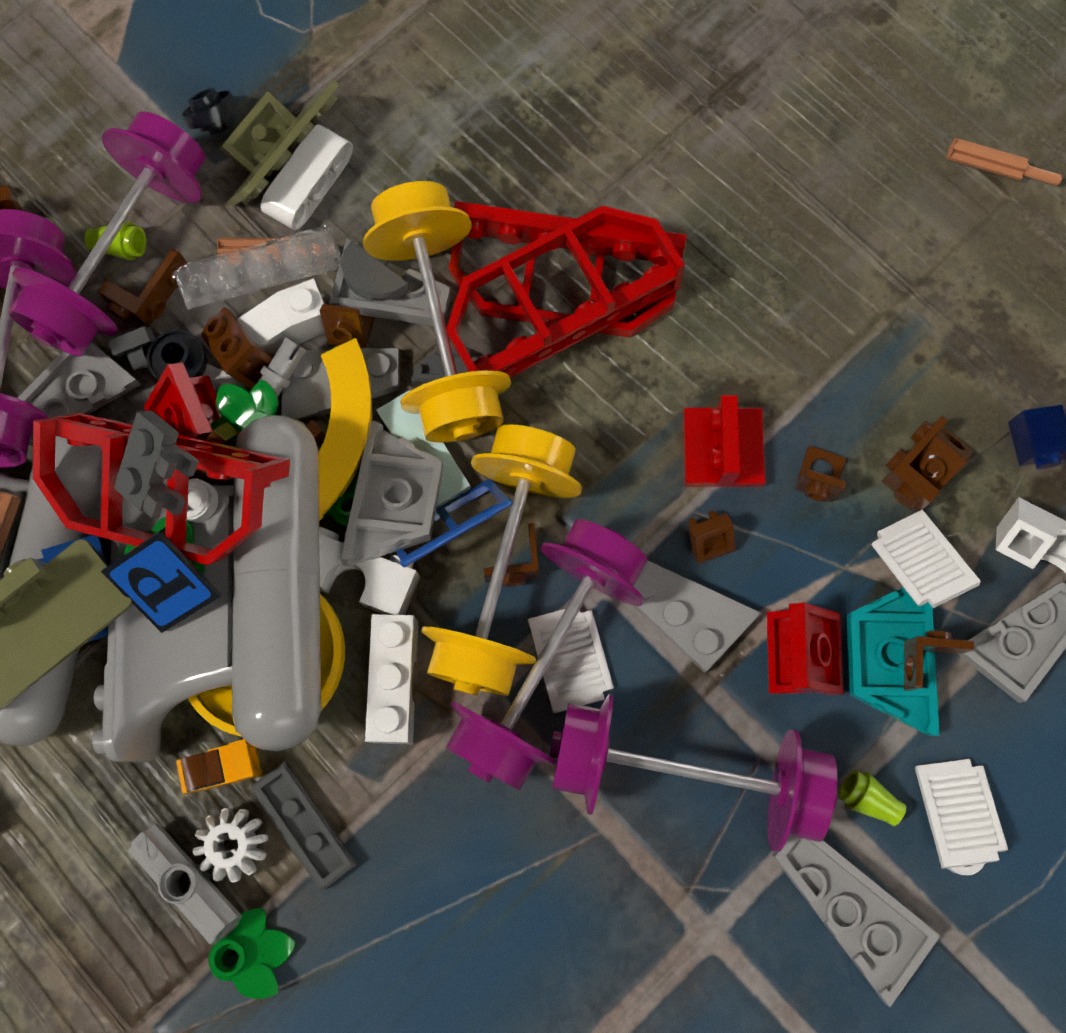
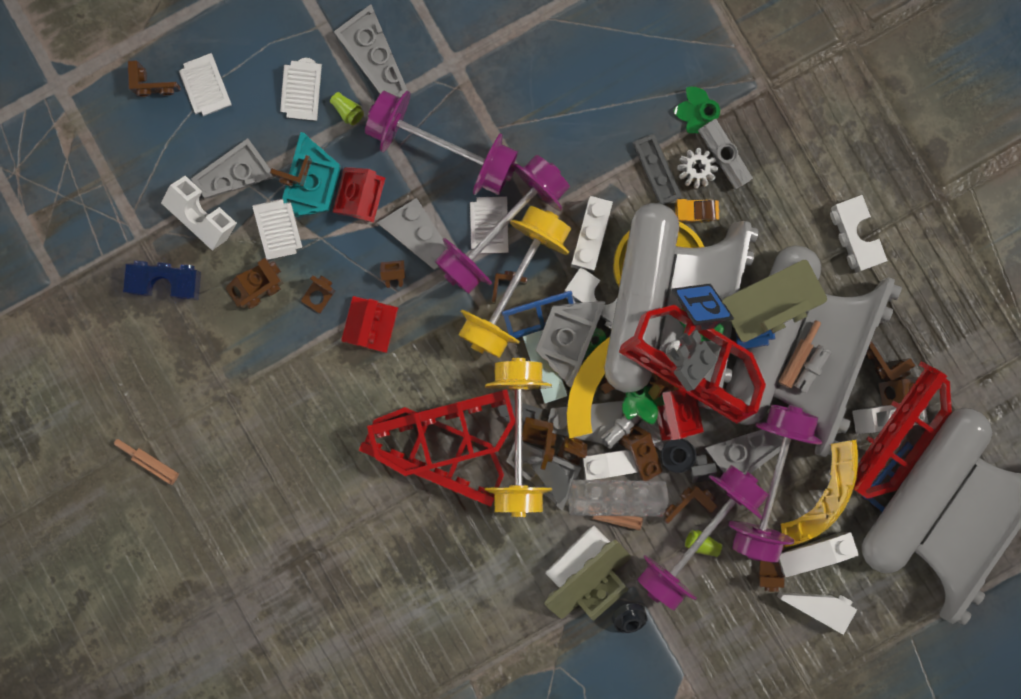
camera: 170 degrees left, 10 degrees up
none -> reddish brown bracket [522,417,556,470]

